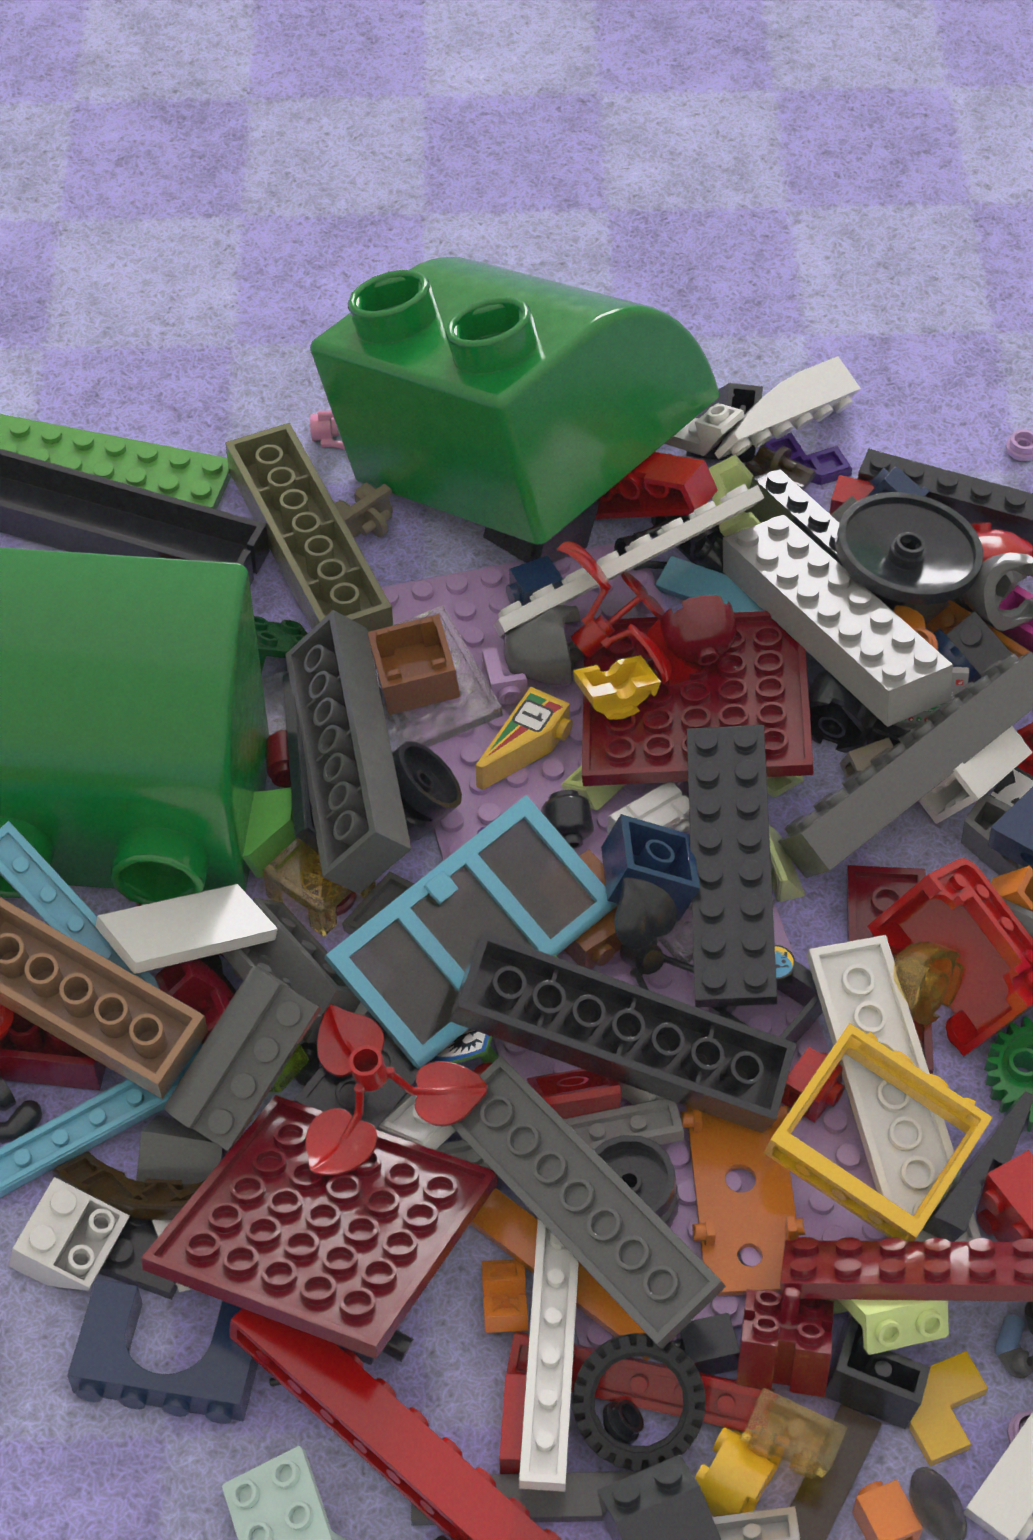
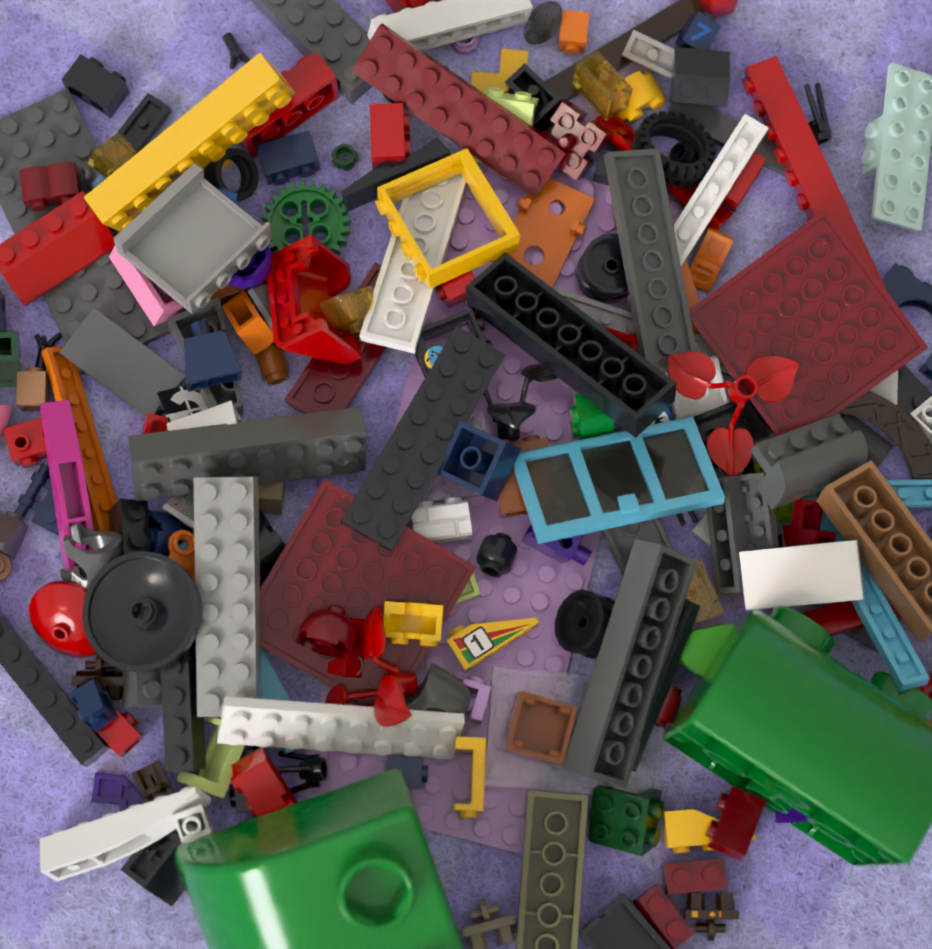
camera: 155 degrees left, 25 degrees up
yellowish green slope [769,825,805,902] -> none
none -> yellow panel [453,737,486,819]

